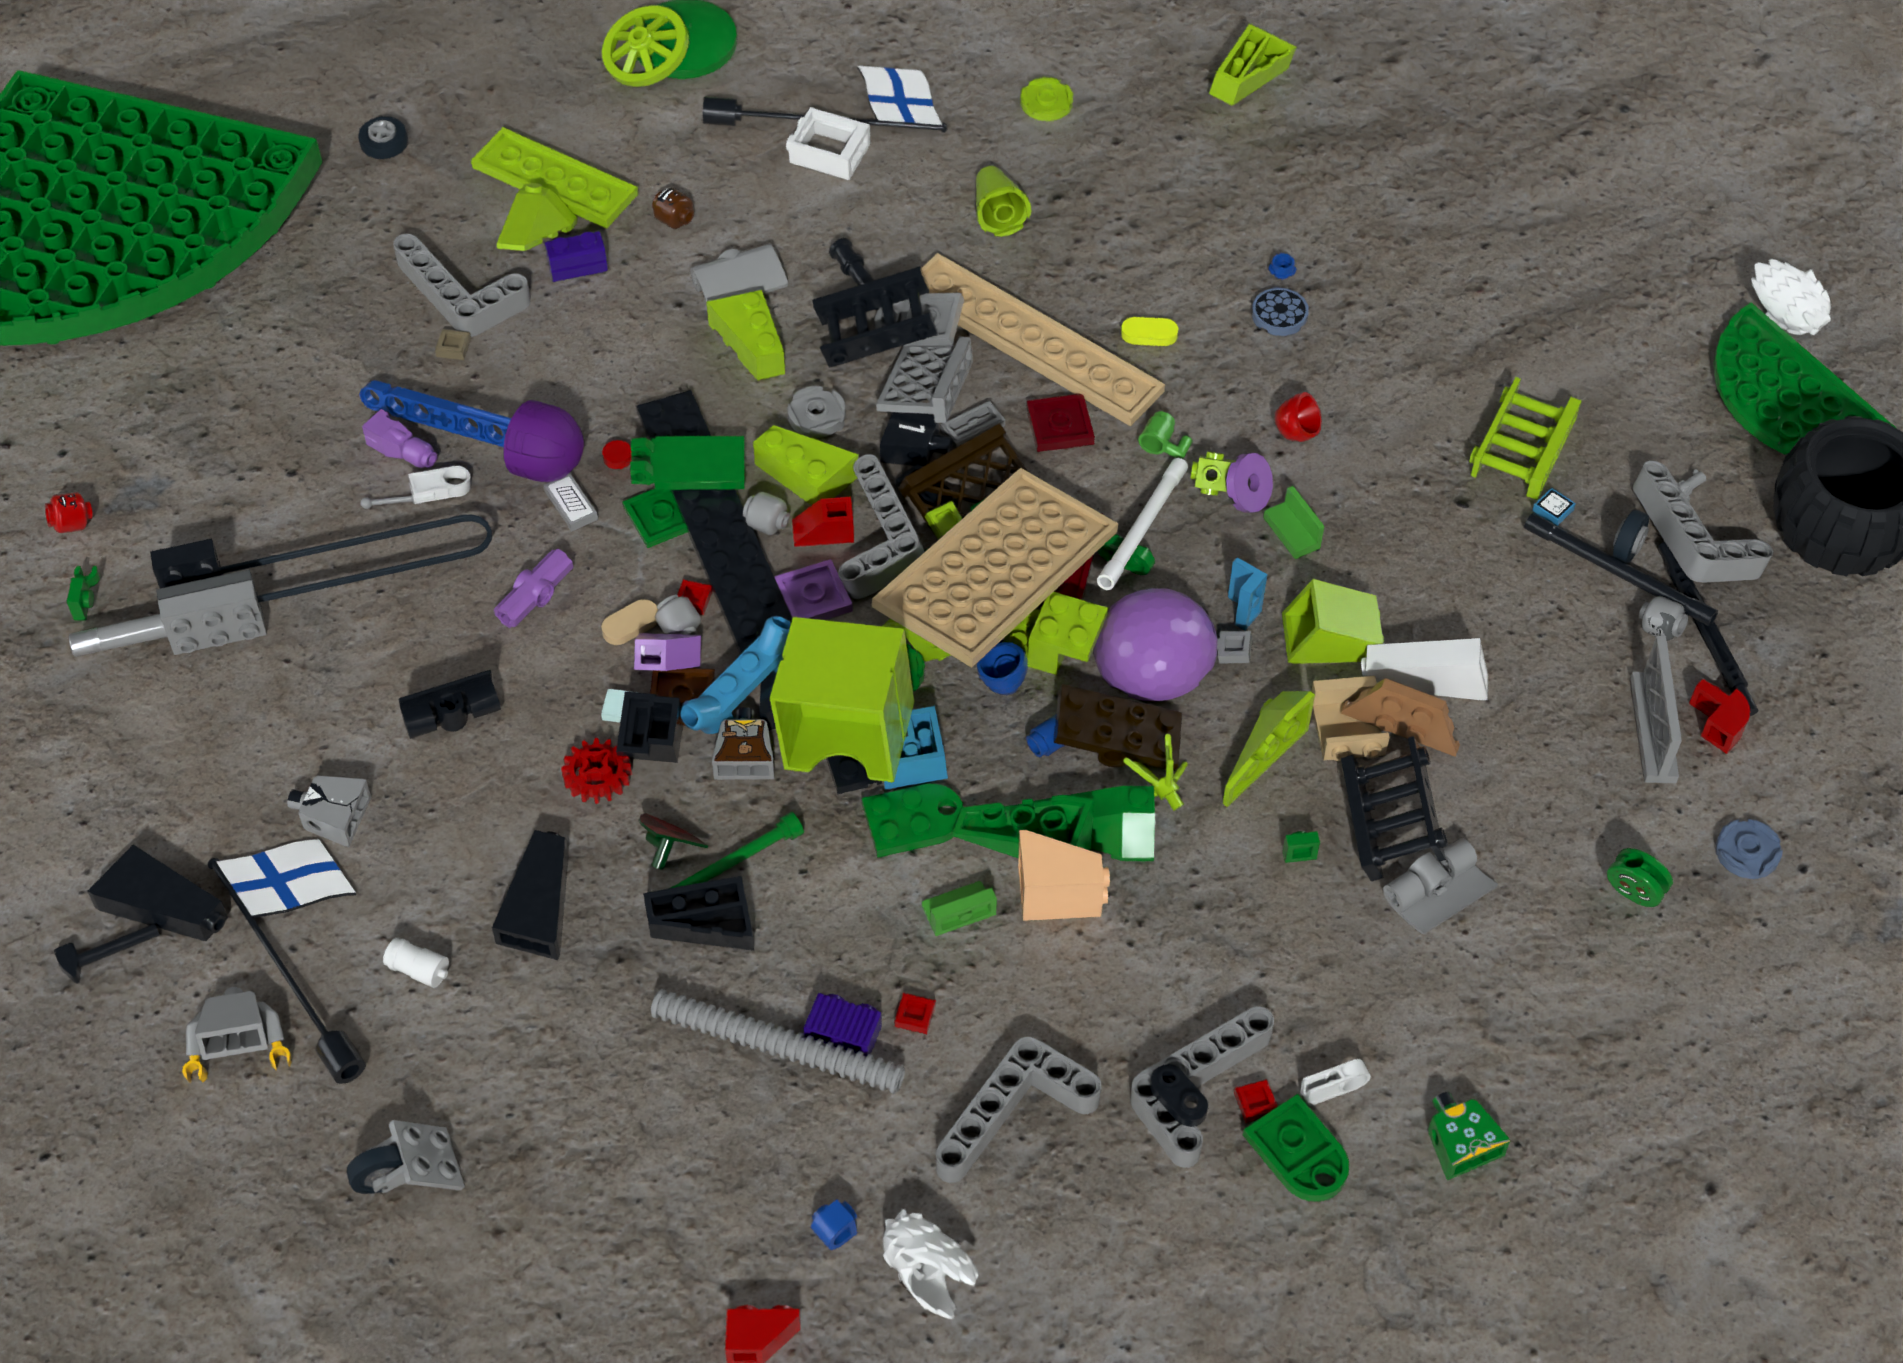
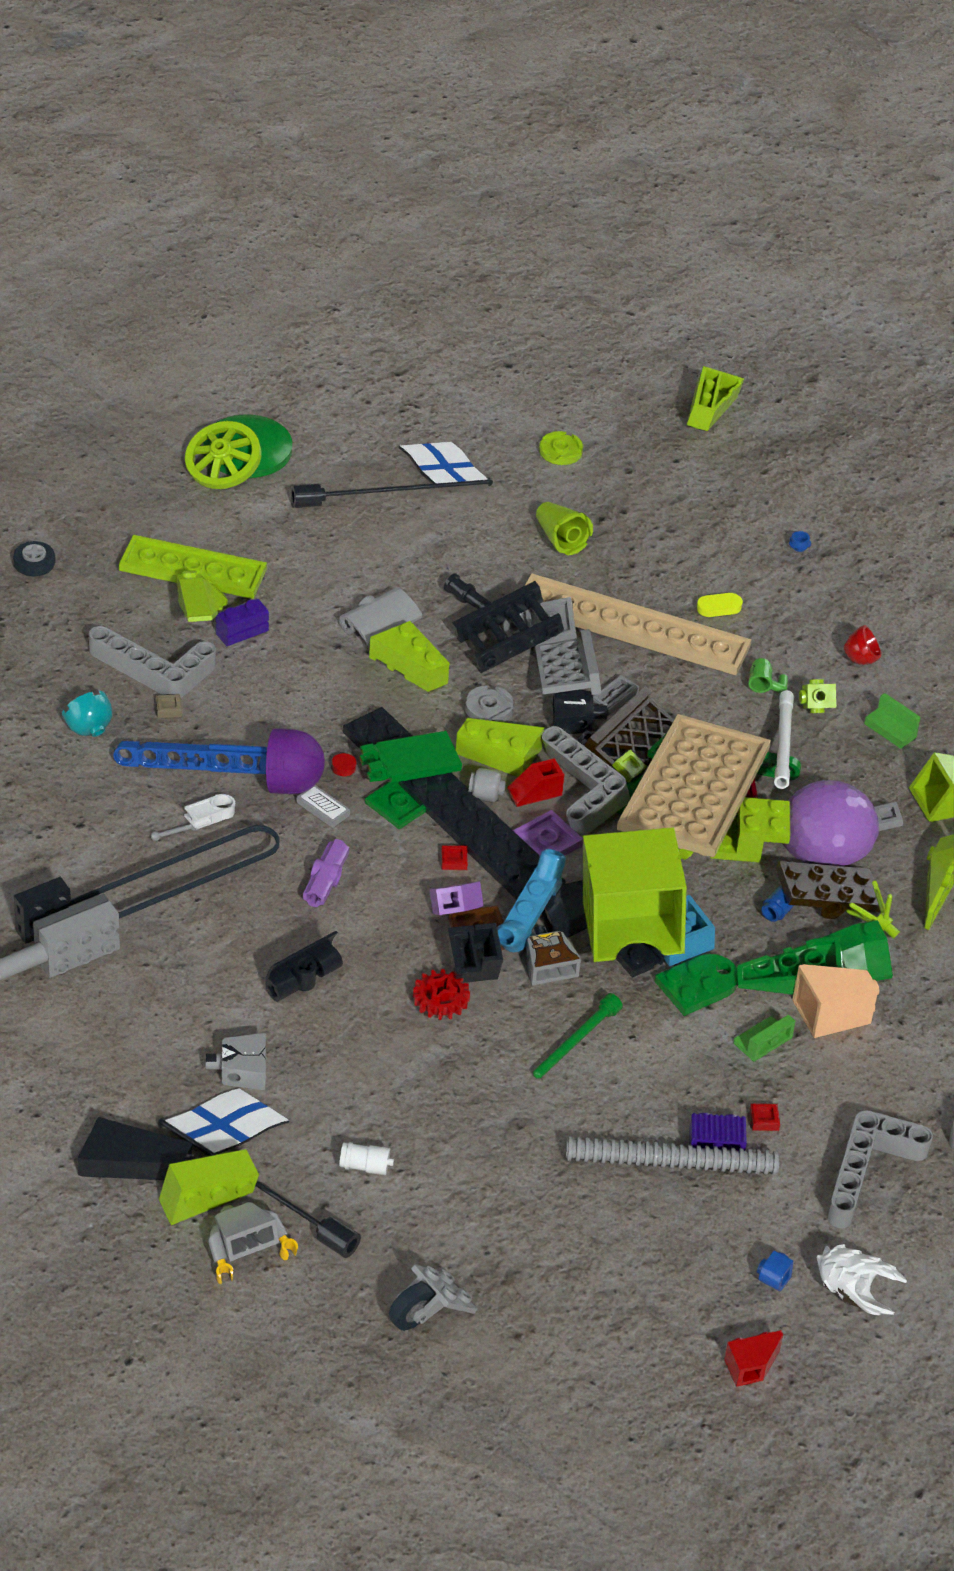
camera: 20 degrees left, 10 degrees down
black piece [54,923,160,984] -> none
medium lavender piece [362,409,437,468] -> none
black slope [492,830,569,960] -> none
tan tile [601,600,658,645] -> none
light aqua tile [601,689,639,722] -> none
shield [638,813,708,870] -> none
black wedge [643,876,754,951] -> none
reddish brown head [652,188,694,229] -> none
light grey head [655,595,701,635] -> none
white window [786,107,870,180] -> none
blue hat [977,642,1028,696] -> none
dark red tile [1026,394,1095,452] -> none
medium lavender tile [1226,453,1273,512] -> none
dark azure panel [1228,558,1267,631] -> none
sand blue tile [1252,288,1308,336] -> none
none -> teal cylinder [62,691,112,737]
none -> lime wedge [159,1149,259,1225]

